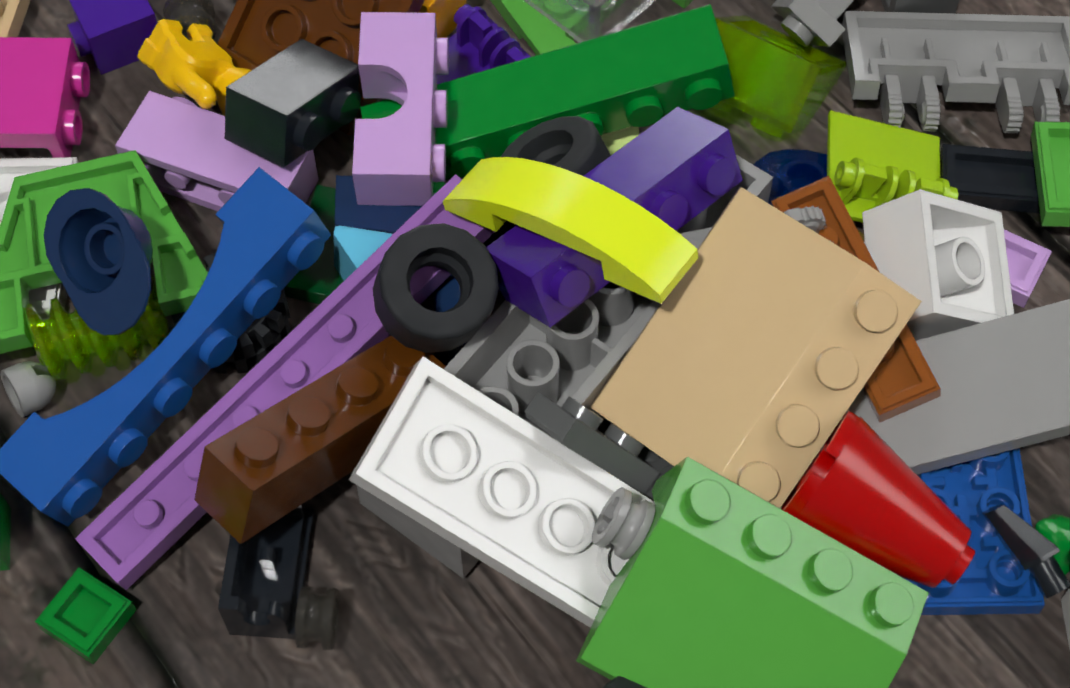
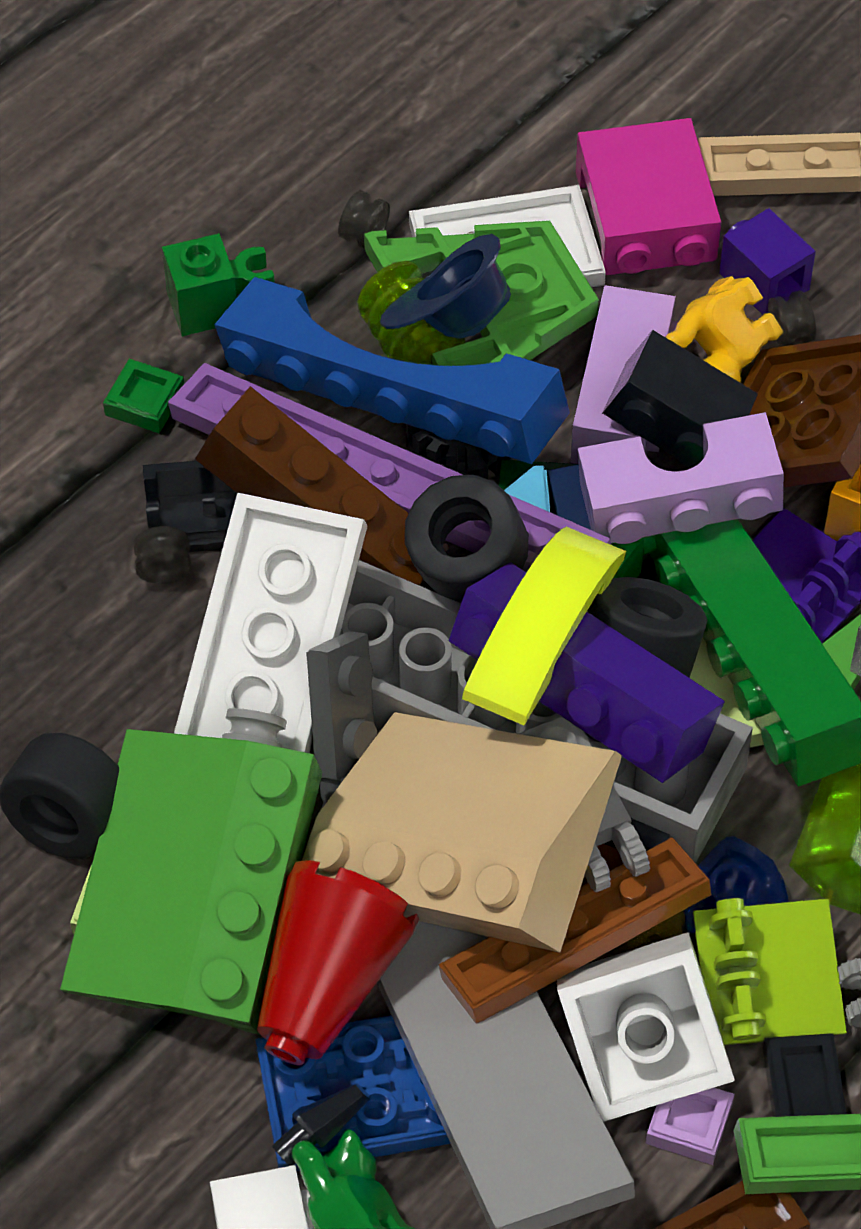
camera: 80 degrees right, 5 degrees down
light grey hinge [0,361,56,417] -> none

